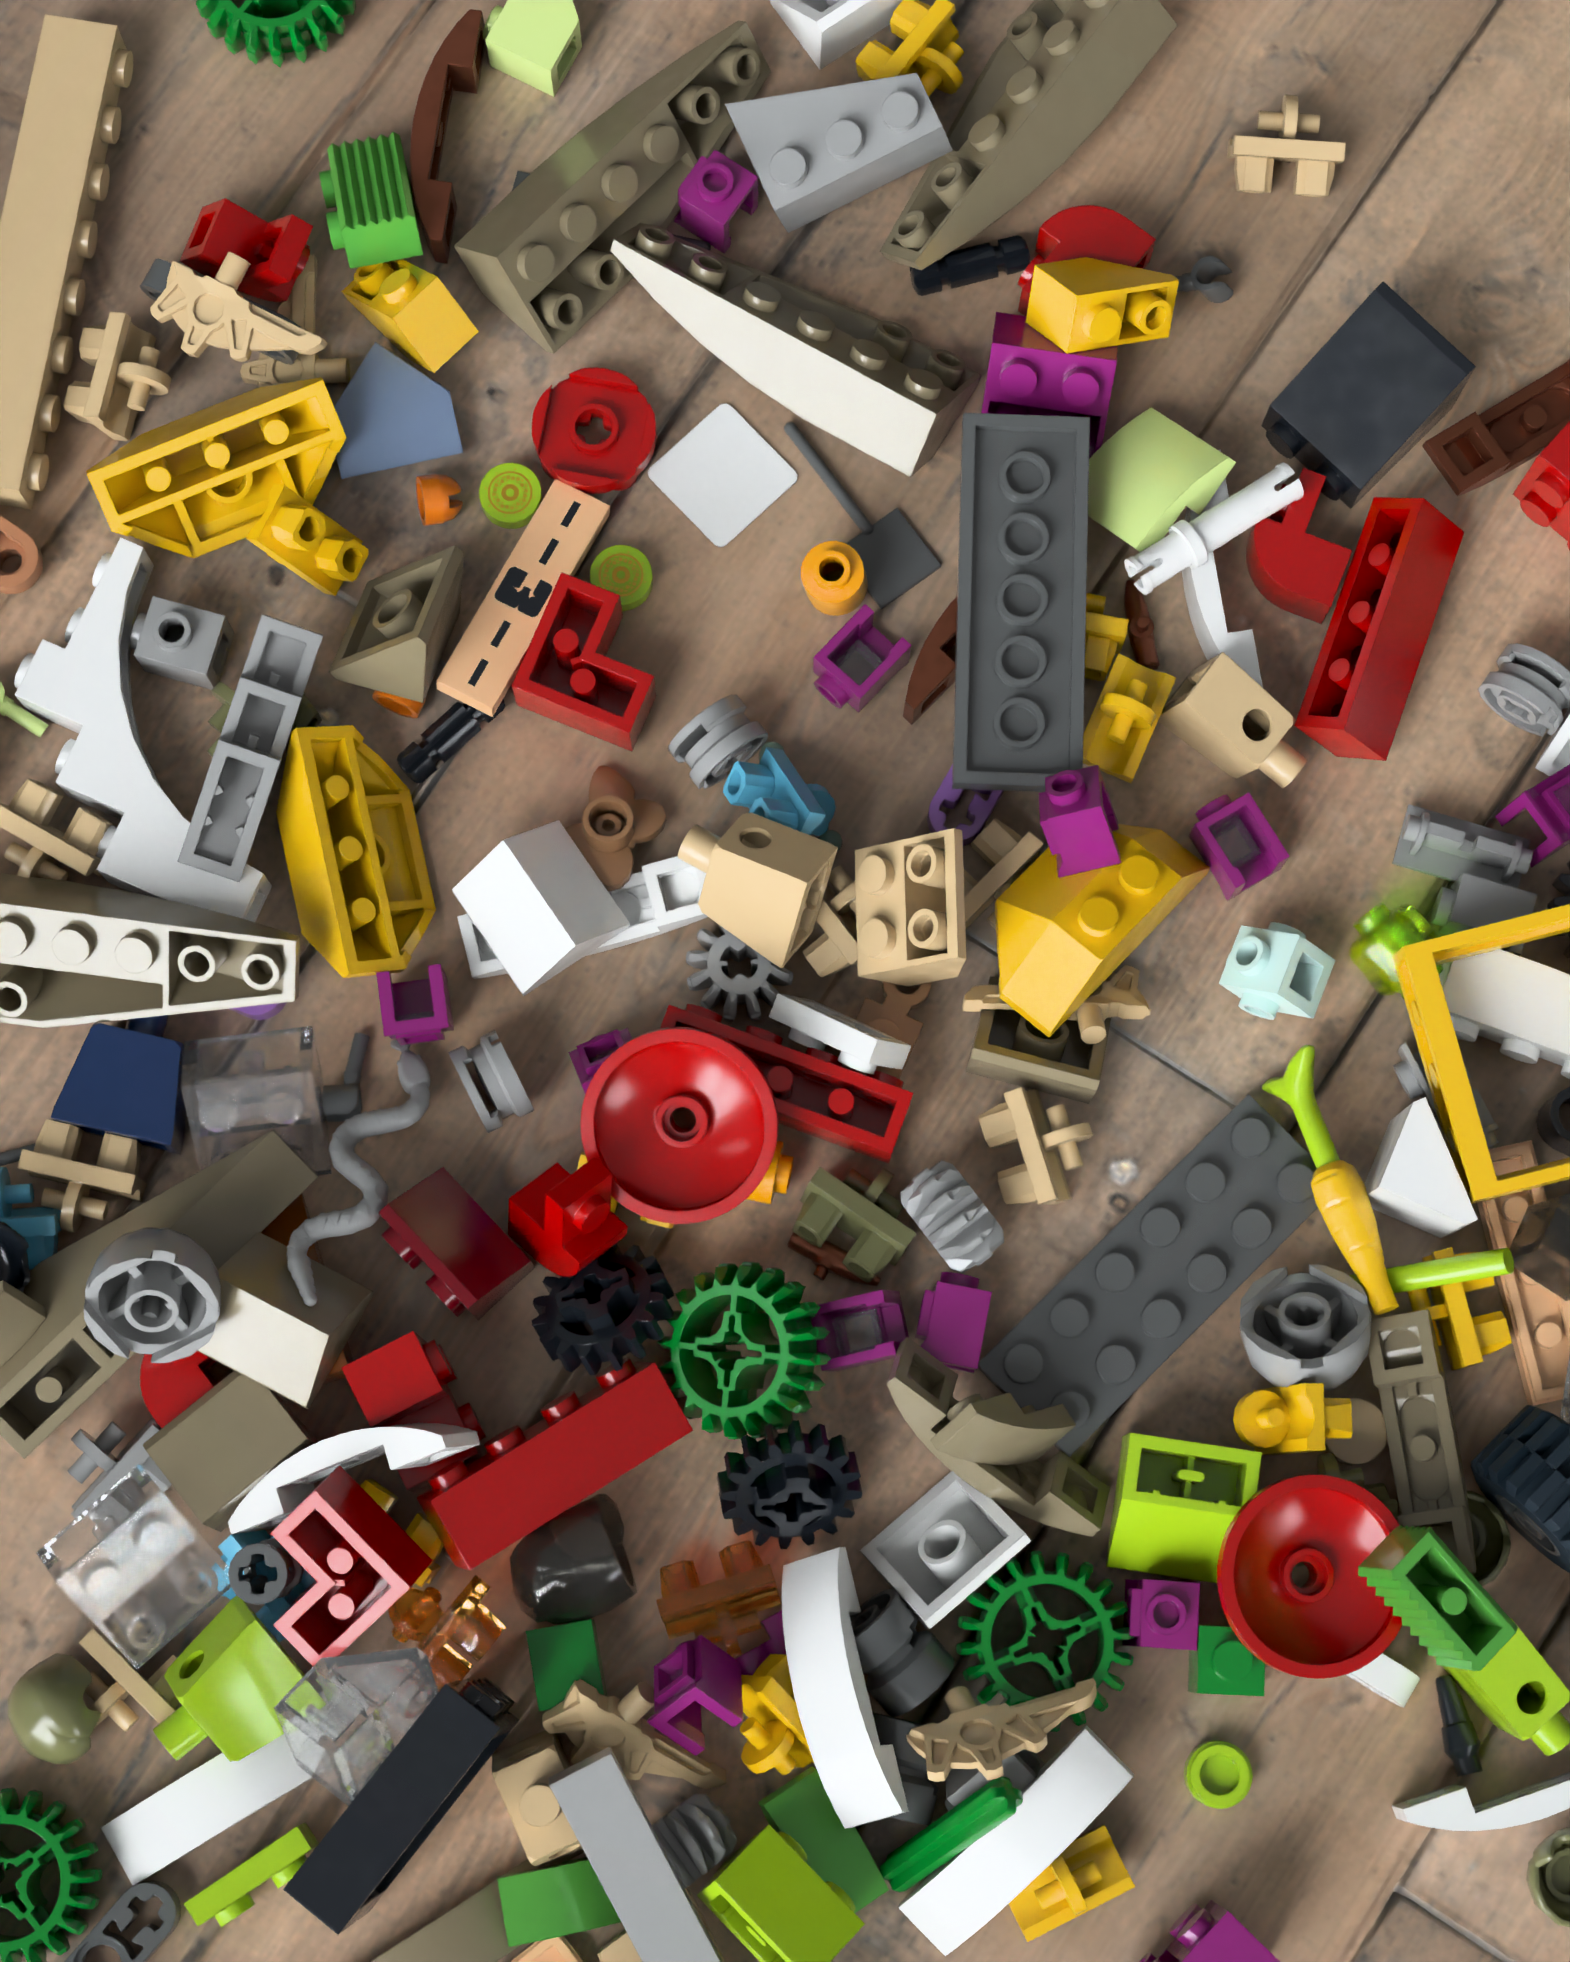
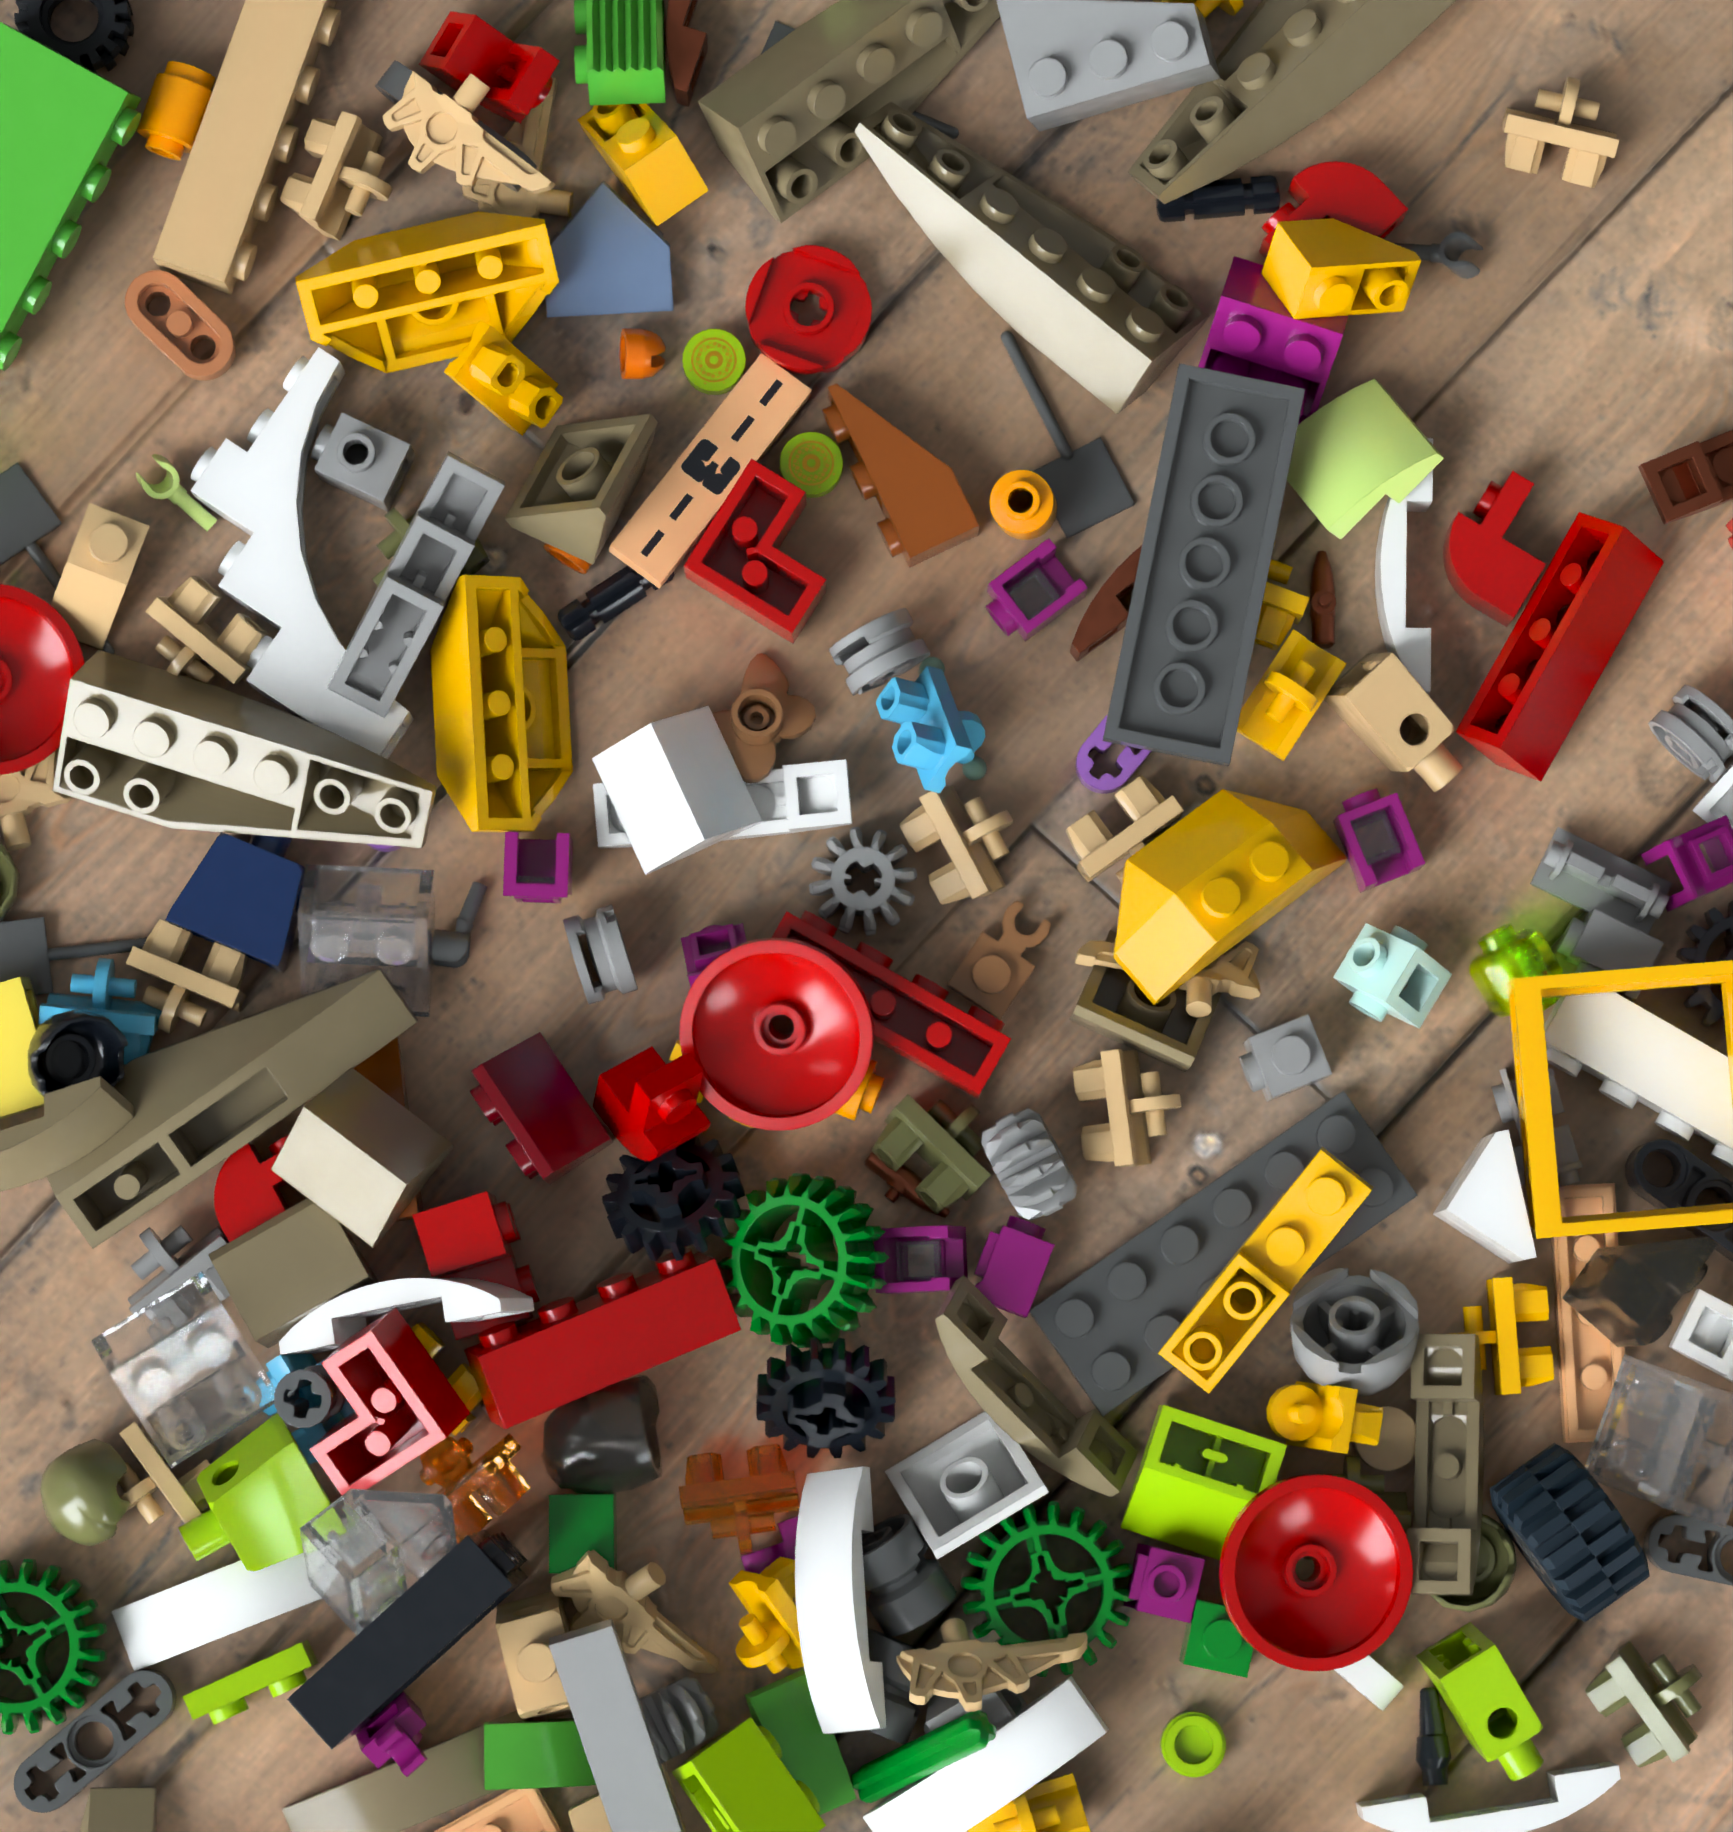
camera: 10 degrees right, 5 degrees up
light grey cylinder [84,1227,221,1363] -> none
light grey animal [286,1040,431,1307] -> none
magenta window [647,1635,743,1756] -> none
white sticker [648,404,797,547] -> none
magenta window [674,149,758,254] -> none
tan torso [678,813,838,968] -> none
white plate [769,993,911,1074] -> none
tan slope [855,828,966,986] -> none
dark tan slope [930,1392,1076,1465] -> none
magenta window [1038,765,1121,878] -> none
white pin [1124,462,1304,595] -> none
black slope [1261,281,1476,509] -> none
yellow piece [1262,1045,1399,1315] -> none
lime bar [1349,1247,1514,1298] -> none
bright green brick [1358,1525,1518,1671] -> none
none -> magenta plate [356,1691,427,1777]
none -> dark orange slope [822,383,979,568]
none -> yellow slope [1158,1147,1373,1394]
none -> light grey brick [1239,1014,1332,1102]

